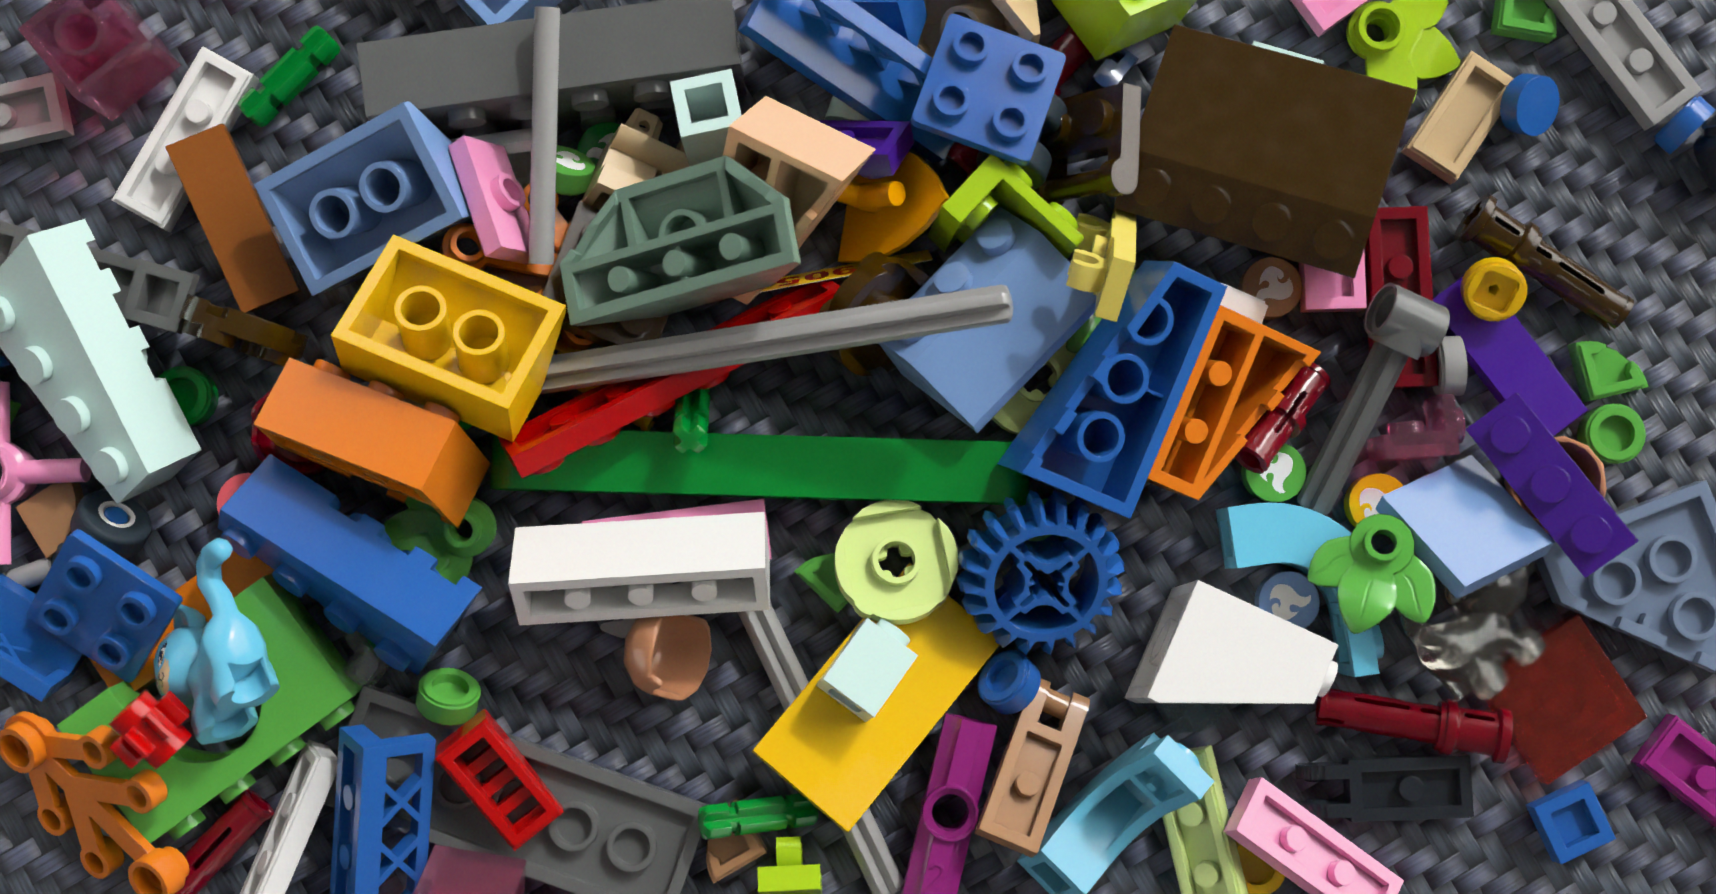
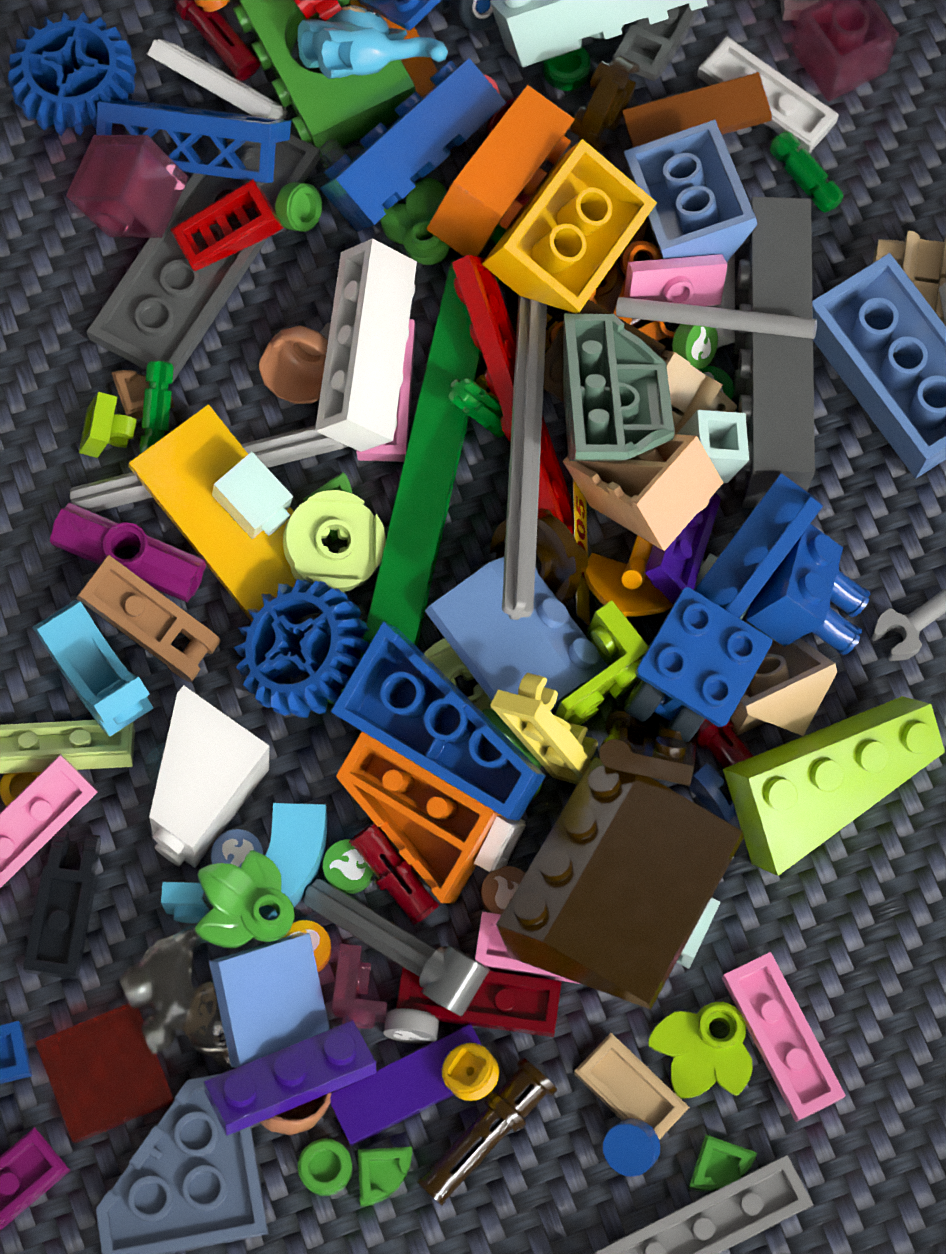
camera: 100 degrees right, 15 degrees down
blue tile [977,650,1041,715] -> none
dark red pin [1315,688,1513,764] -> none

